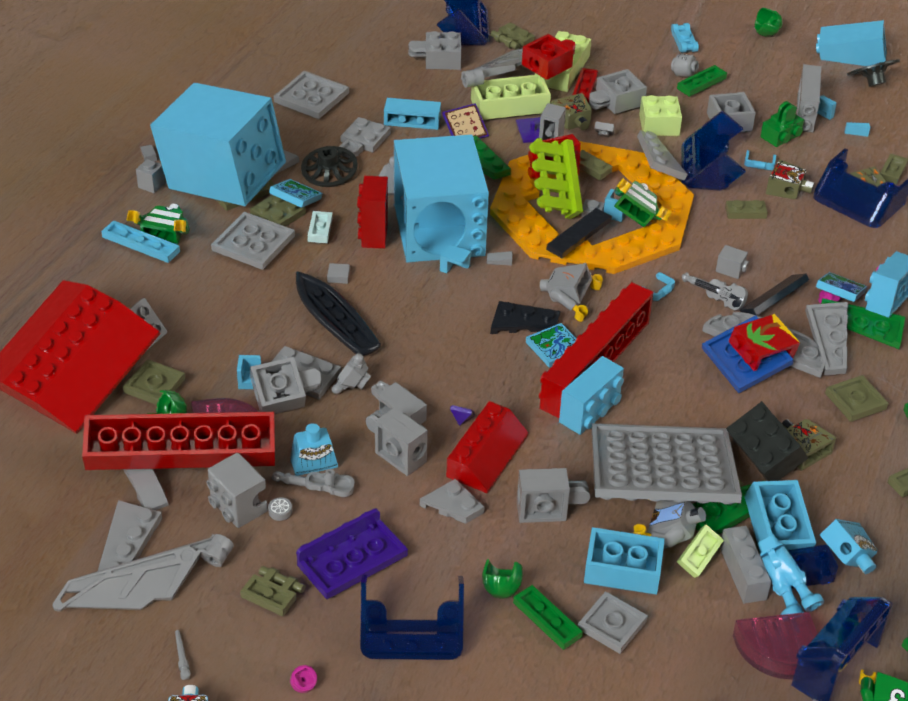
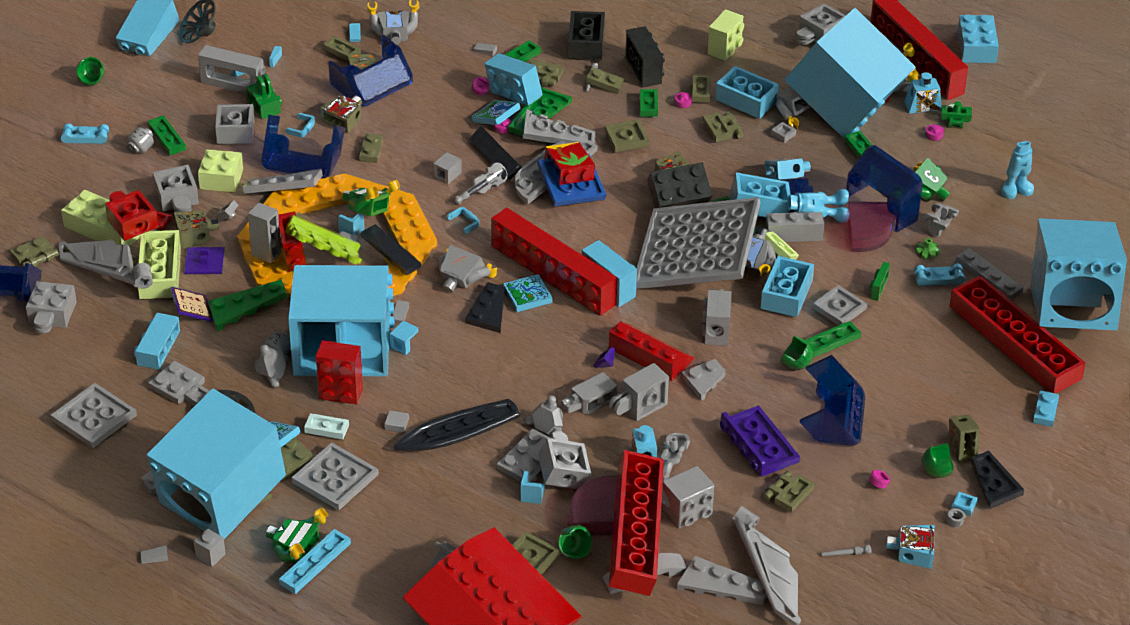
camera: 80 degrees left, 0 degrees up
none -> green plate [869,262,890,301]

